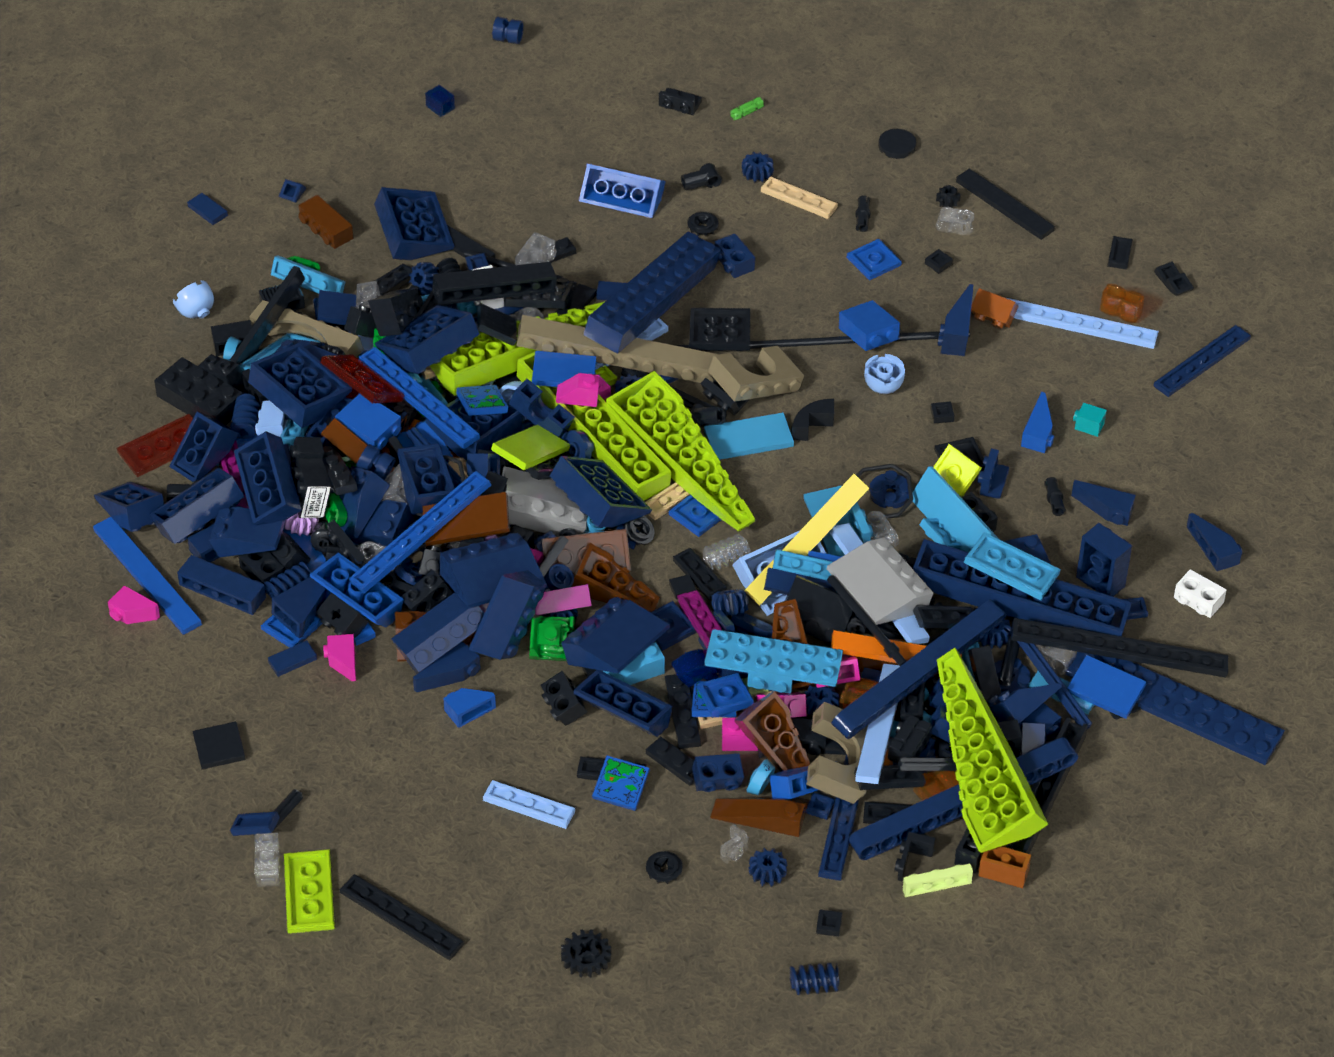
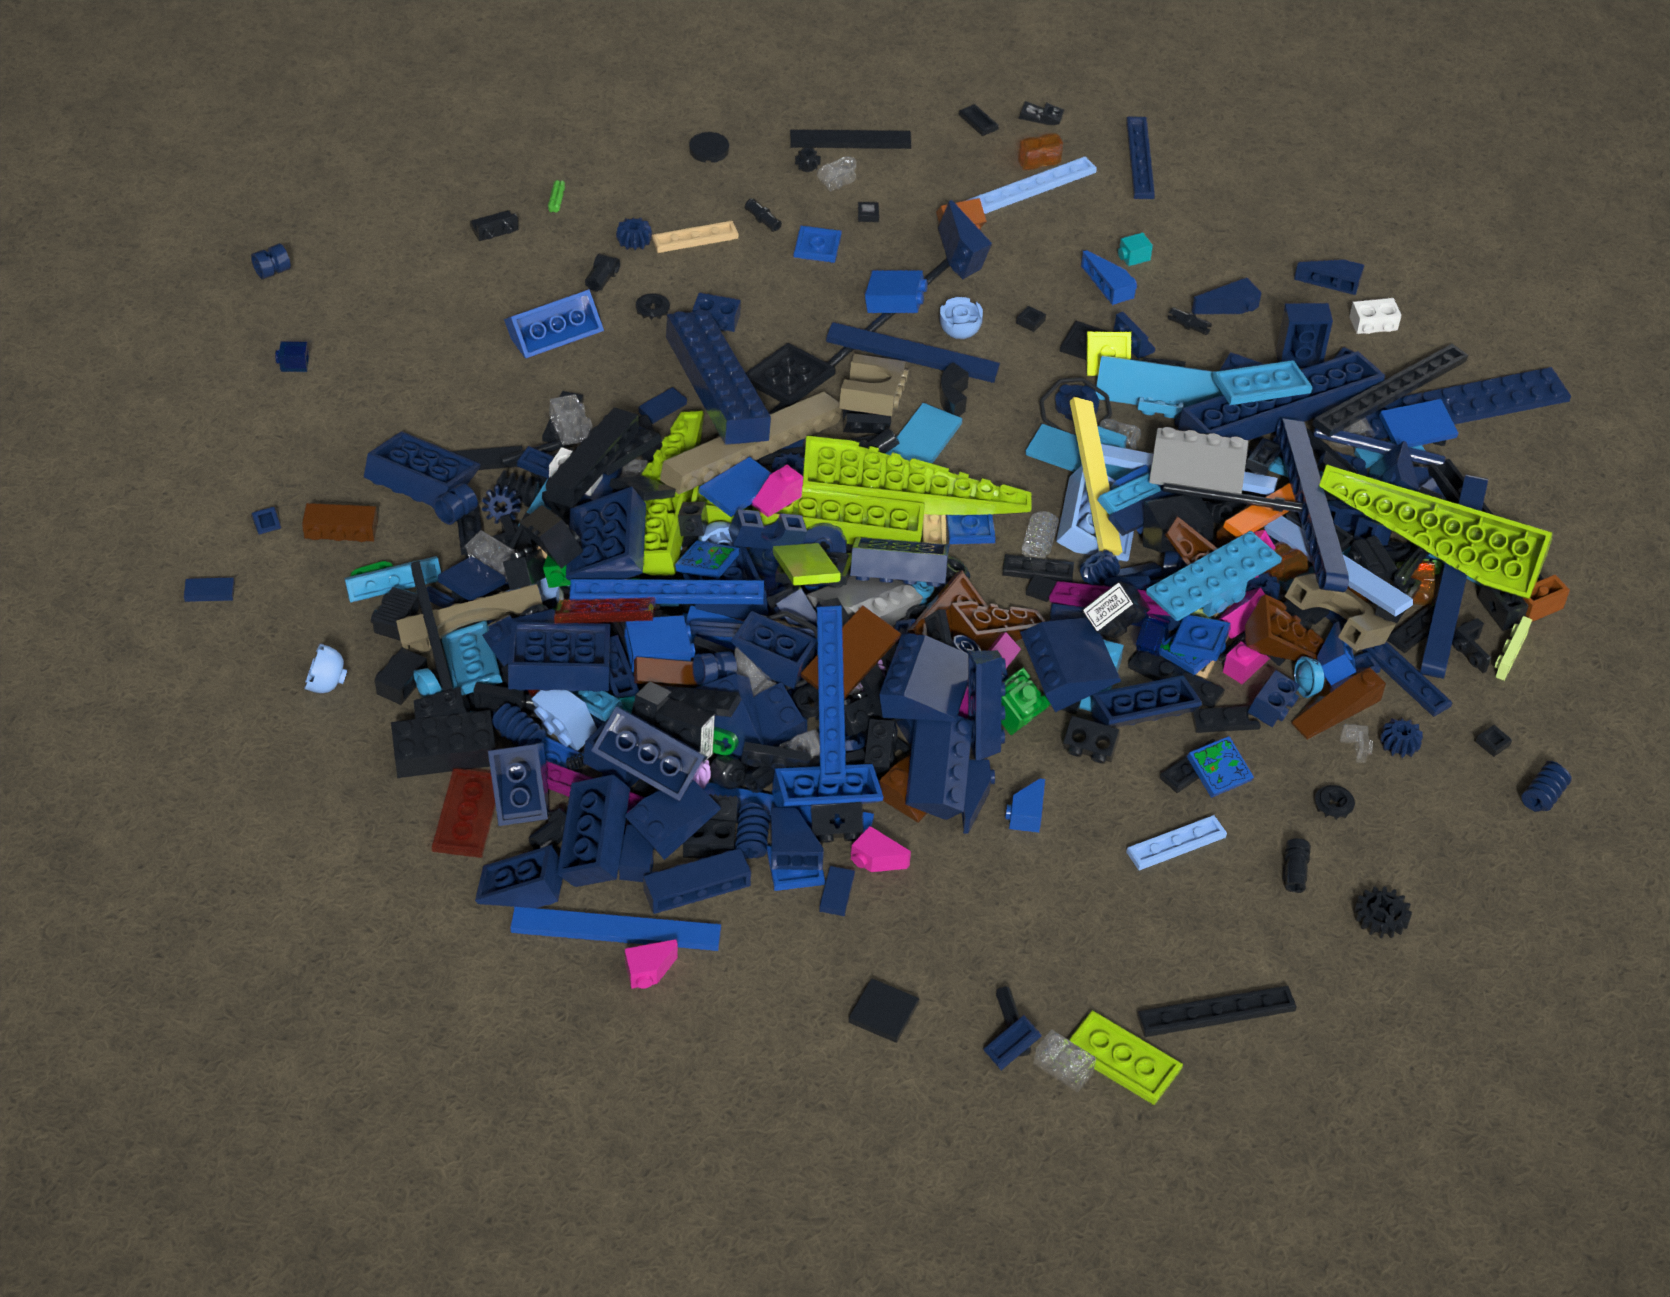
camera: 50 degrees left, 0 degrees up
none -> dark blue wheel [433,483,478,525]
none -> black brick [678,502,708,536]
none -> dark blue tile [826,322,1000,383]
none -> brick [1082,581,1151,638]
none -> black axle [1283,838,1311,893]

